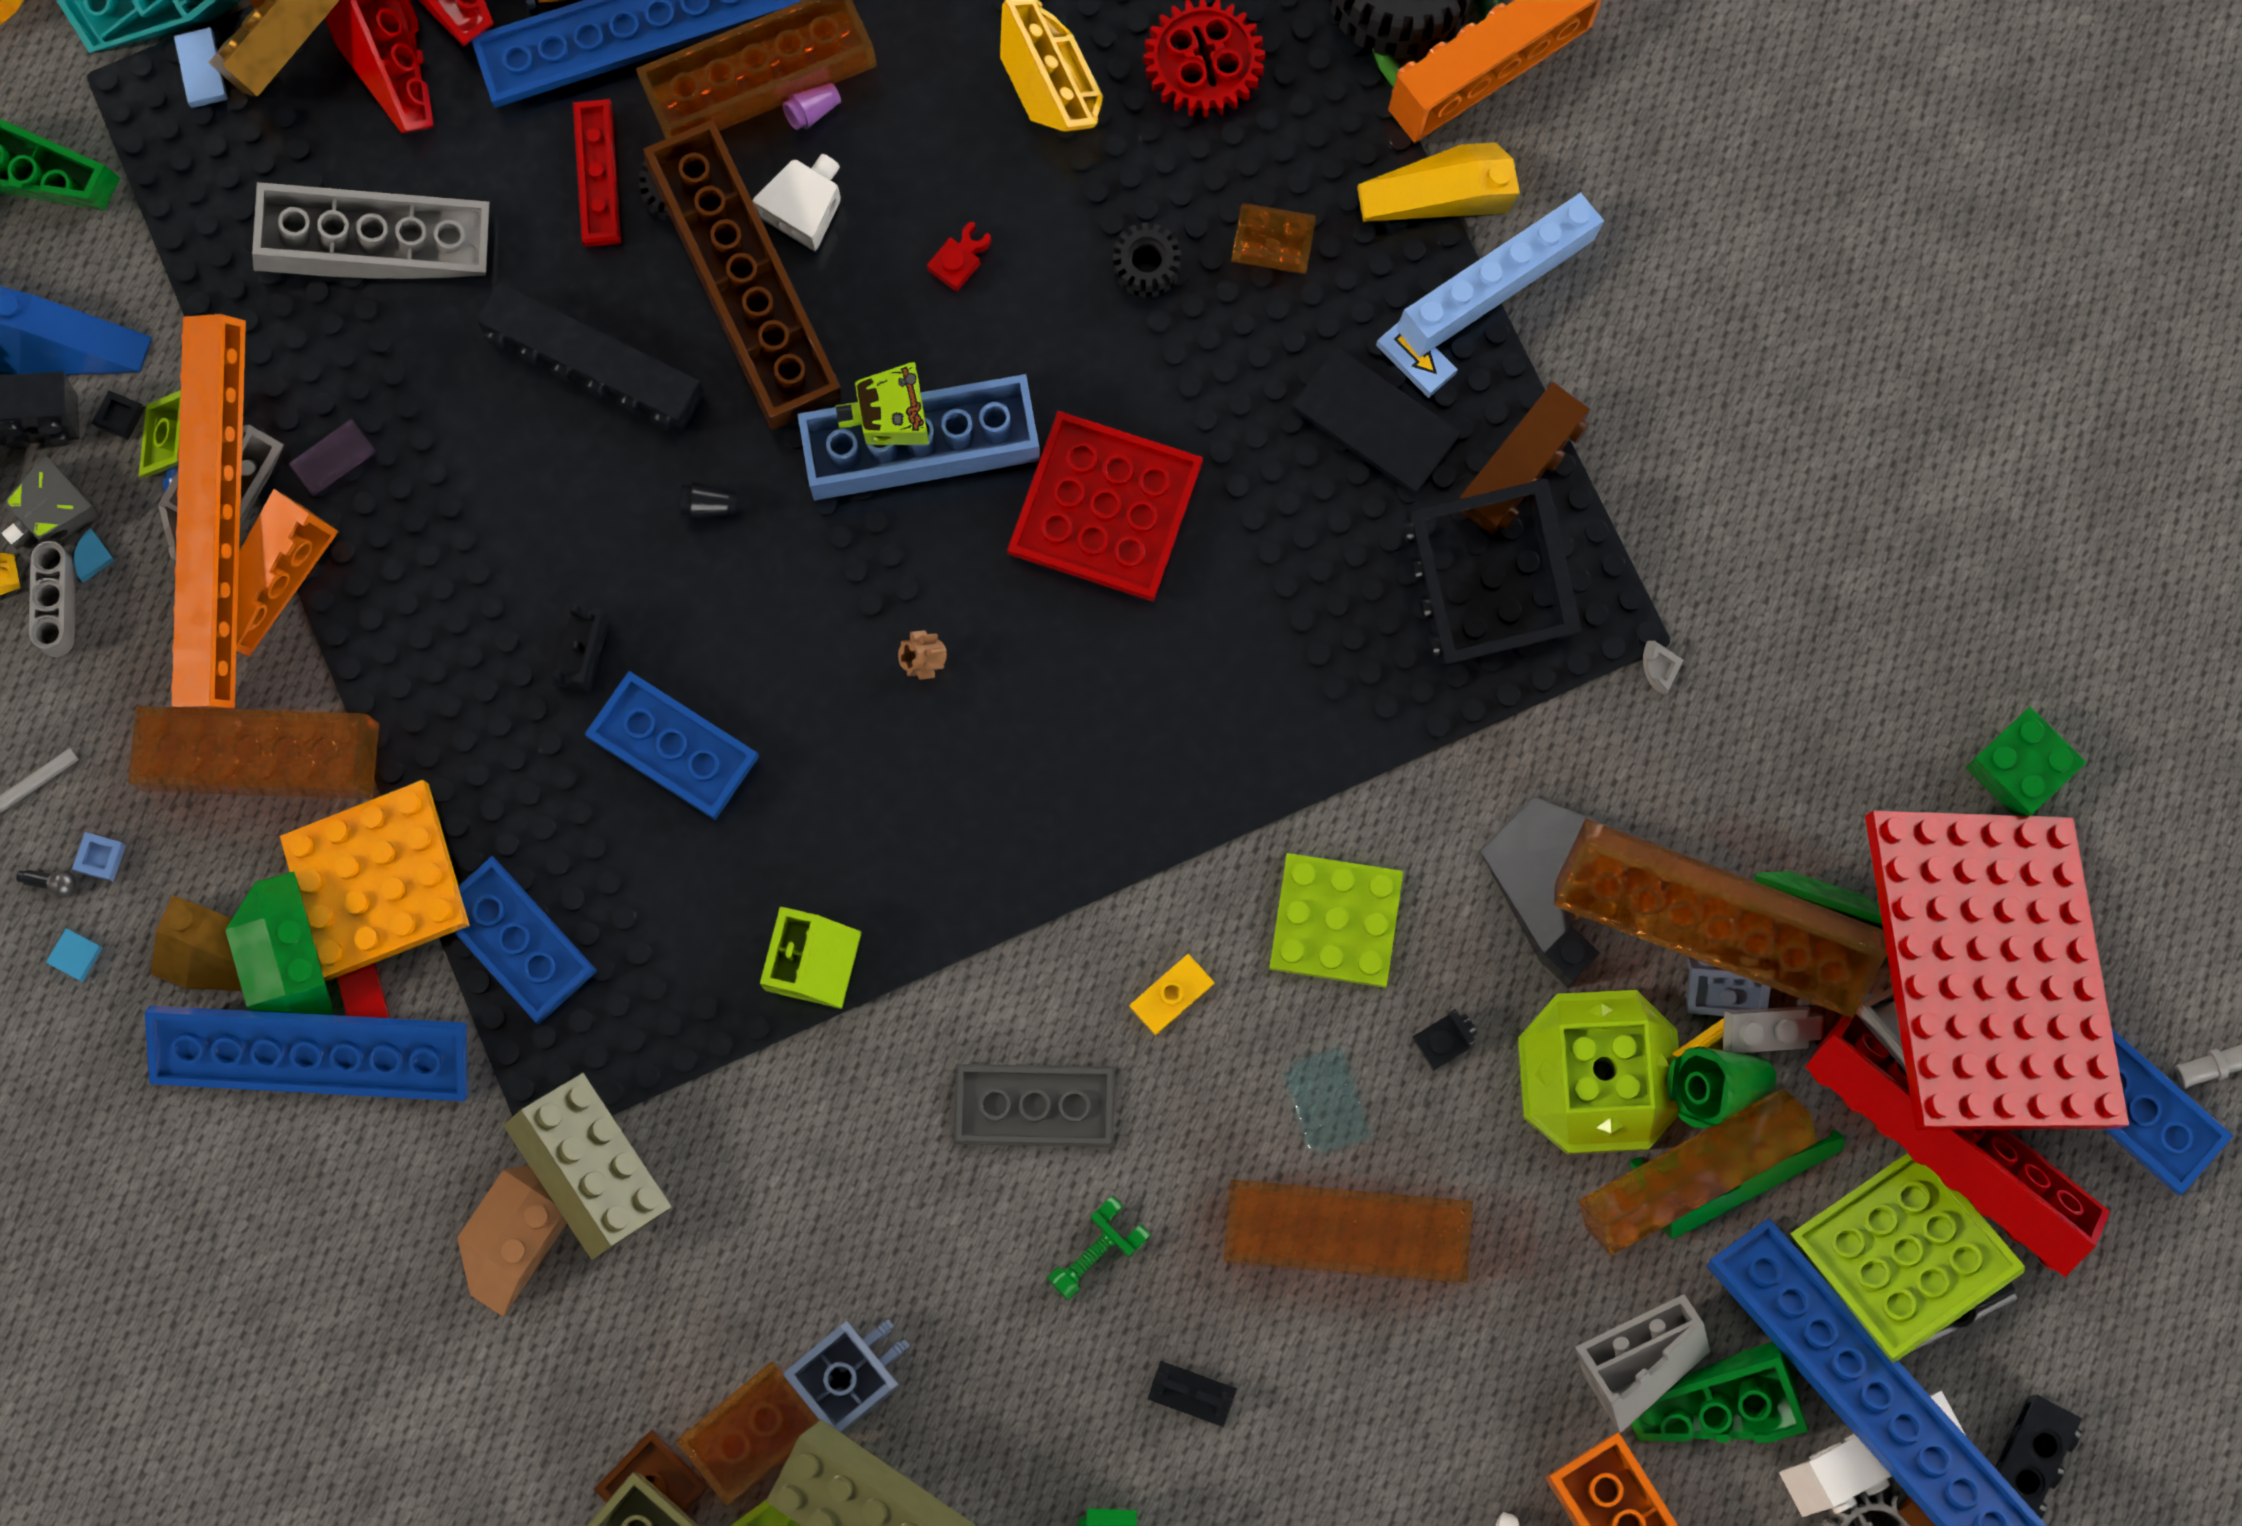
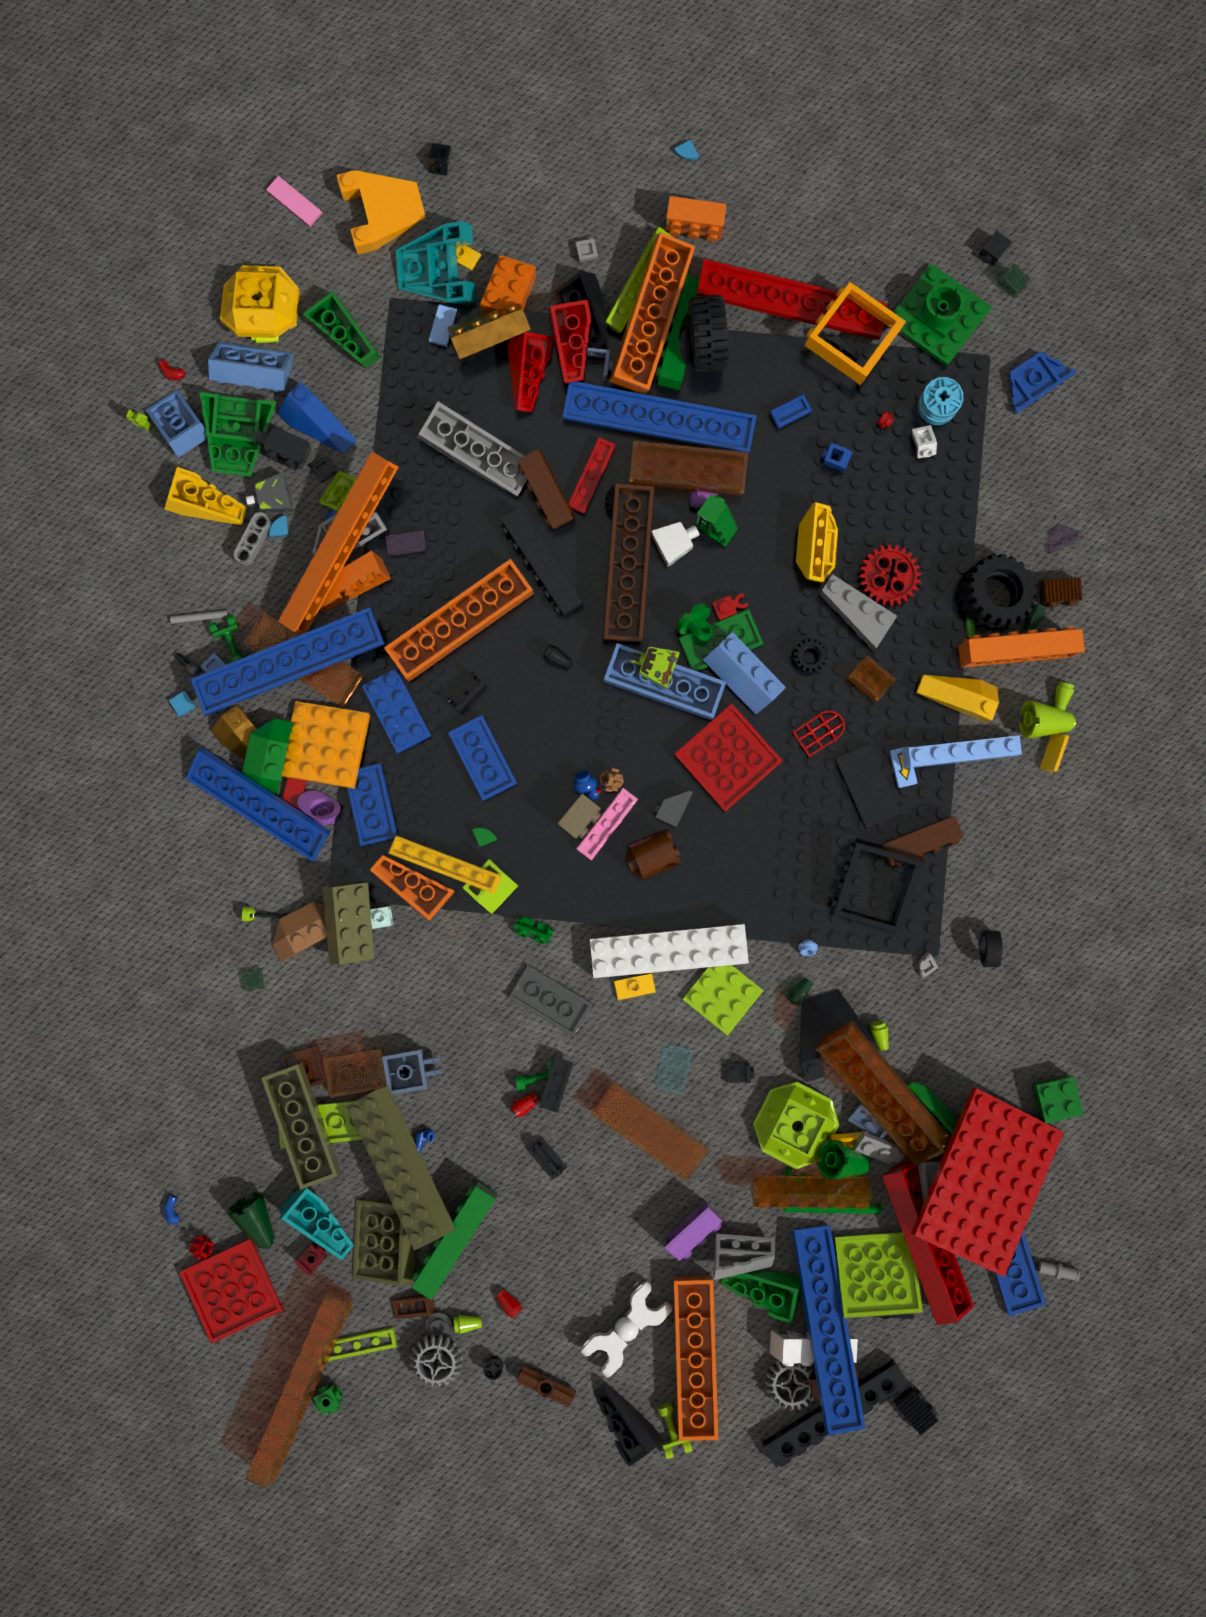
camera: 25 degrees right, 10 degrees up
none -> blue plate [191,607,385,716]
none -> green bar [208,614,244,663]
none -> hinge [242,906,288,922]
none -> clear green tile [242,969,265,991]
none -> medium lavender piece [297,790,341,826]
none -> blue plate [362,668,432,754]
none -> orange wedge [370,855,455,922]
none -> light aqua brick [370,906,394,929]
none -> orange brick [384,559,534,681]
none -> yellow tile [389,836,502,894]
none -> blue arm [414,1129,435,1154]
none -> green tile [472,828,498,847]
none -> red cone [510,1092,540,1118]
none -> green hinge [513,916,554,944]
none -> reddish brown brick [518,449,576,529]
none -> black hinge [539,1056,574,1113]
none -> dark tan brick [558,793,601,840]
none -> blue animal [573,771,601,800]
none -> bright pink tile [576,788,638,861]
none -> white brick [590,924,749,978]
none -> reddish brown cylinder [625,829,681,880]
none -> dark grey slope [653,791,693,828]
none -> medium lavender slope [663,1201,723,1261]
none -> green tile [676,603,714,641]
none -> green tile [678,609,764,672]
none -> green wedge [694,494,738,547]
none -> medium blue slope [703,632,786,715]
none -> clear green cone [786,977,813,1006]
none -> red window [792,711,845,757]
none -> light blue plate [798,940,818,956]
none -> light grey wedge [819,574,897,651]
none -> lime cone [869,1021,889,1051]
none -> black brick [893,1386,939,1436]
none -> black tyre [980,930,1003,967]
none -> lime cone [1019,700,1076,739]
none -> yellow slope [1040,734,1069,773]
none -> lime cone [1054,681,1075,710]

